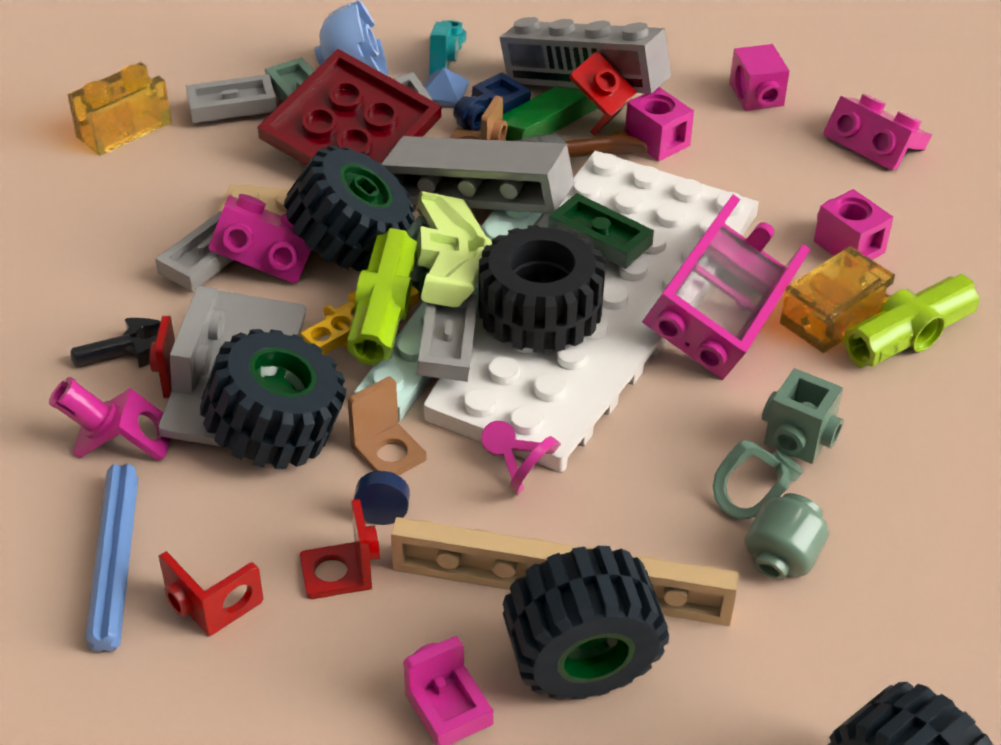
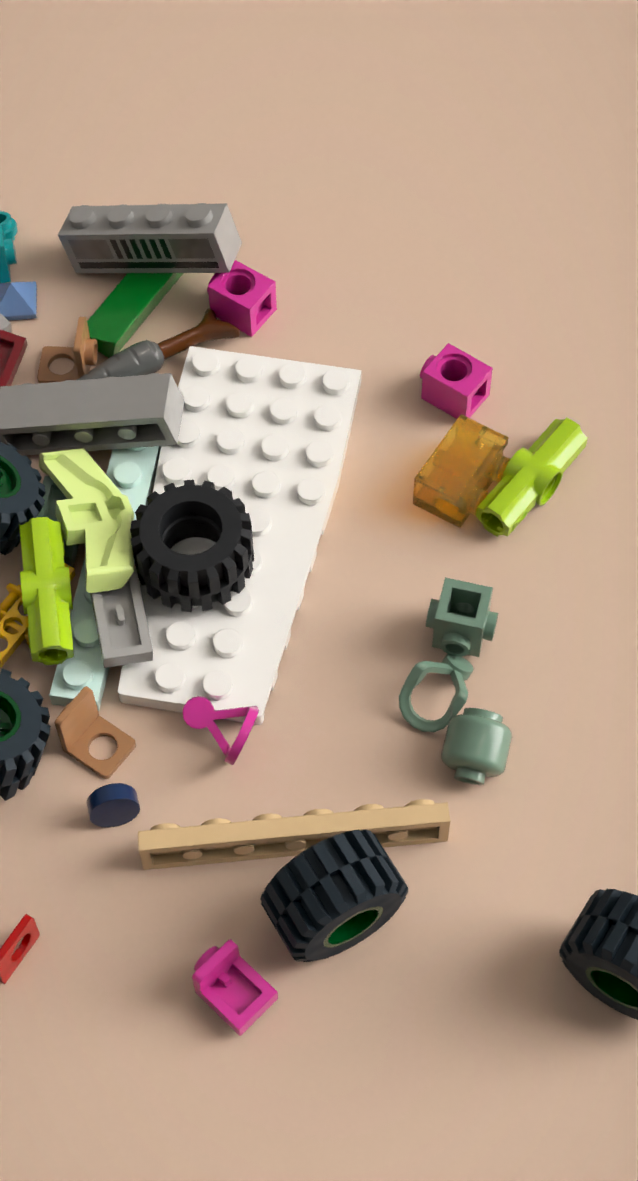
camera: 15 degrees left, 15 degrees up
red bracket [300,499,380,599] -> none
dark blue plate [453,73,532,131] -> none
dark green plate [548,193,654,269] -> none
red bracket [569,52,637,136] -> none
door [642,194,811,380] -> none
dark pink brick [729,44,790,111] -> none
dark pink bracket [823,94,932,170] -> none

